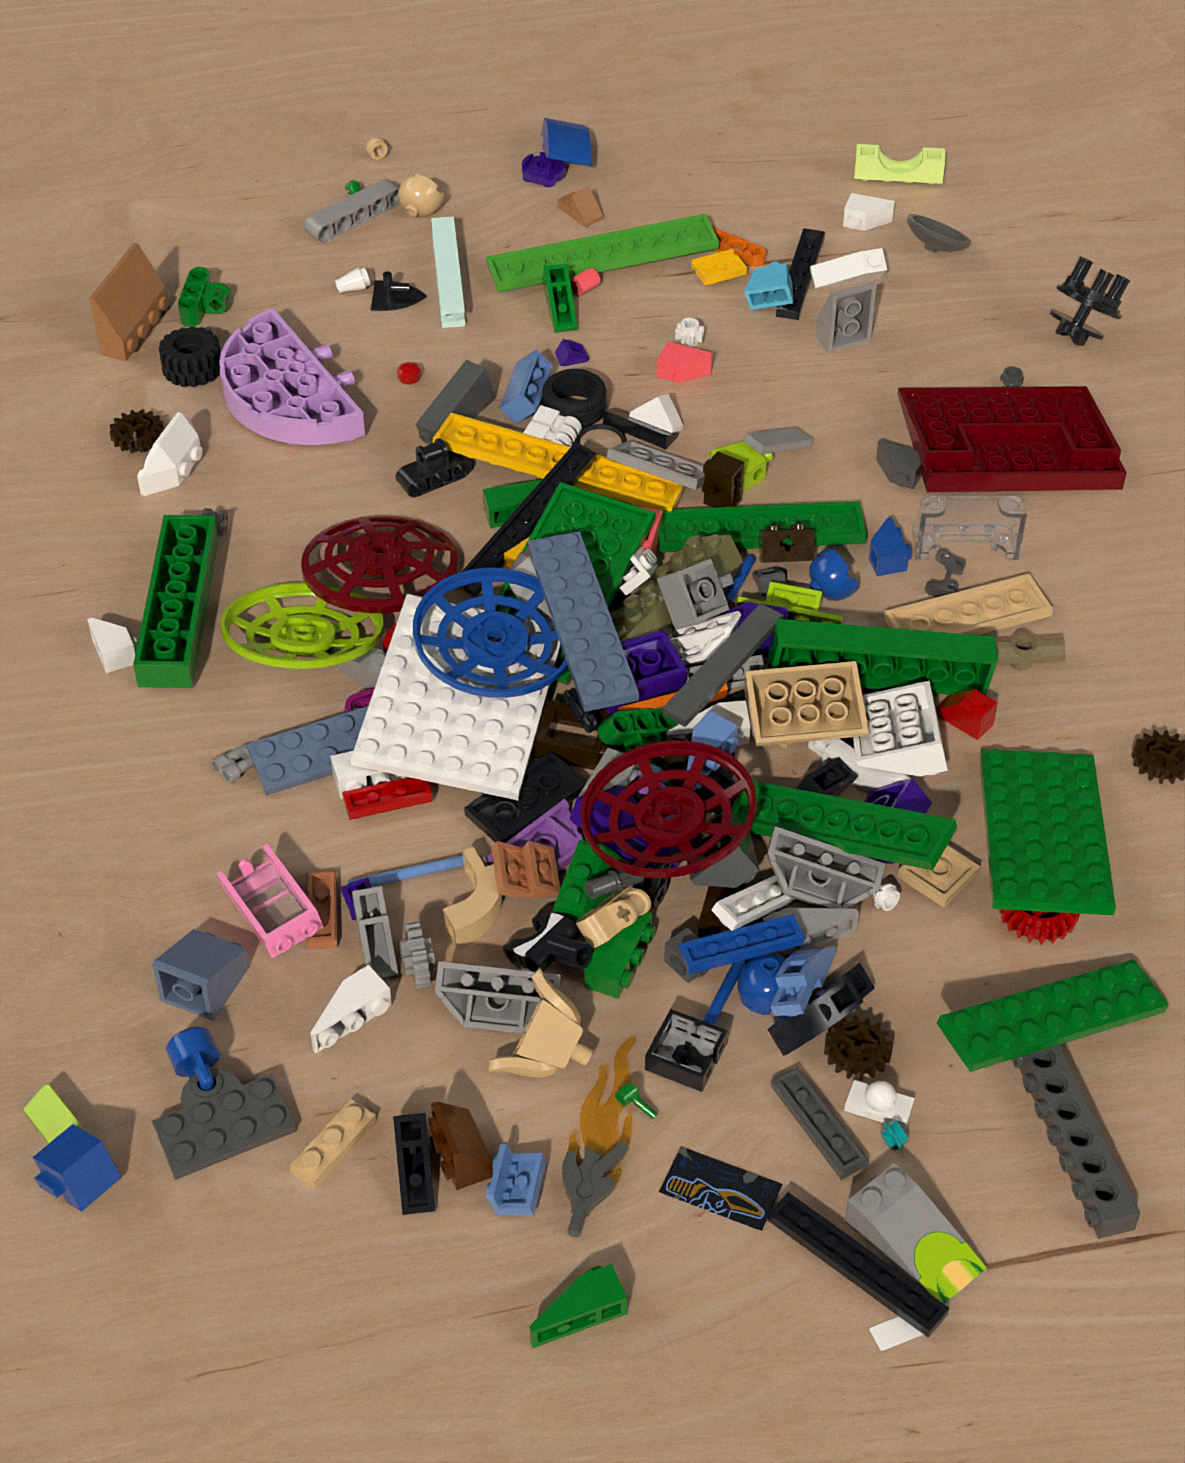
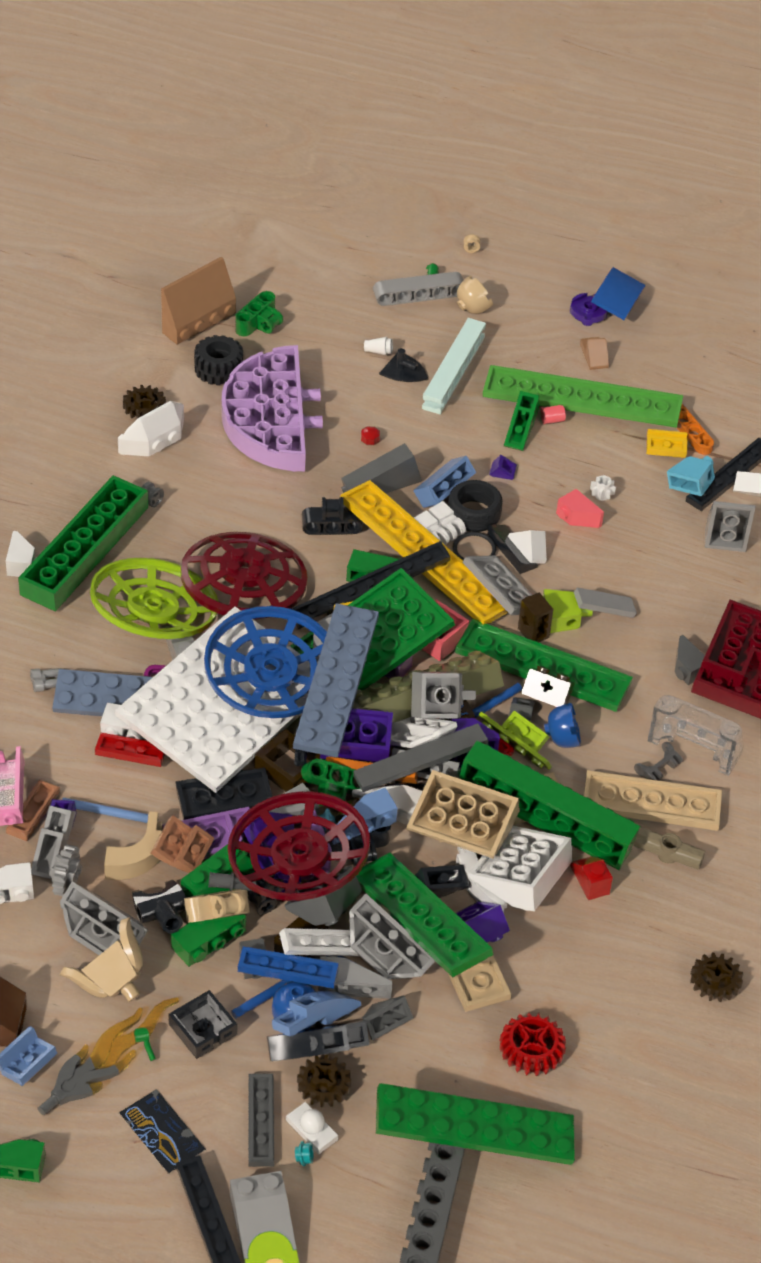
camera: 25 degrees right, 0 degrees up
white bracket [620,546,658,596] -> none
blue slope [869,518,911,576] -> none
white plate [873,883,900,911] -> none
green plate [979,749,1116,915] -> none
none -> dark grey slope [362,996,414,1040]

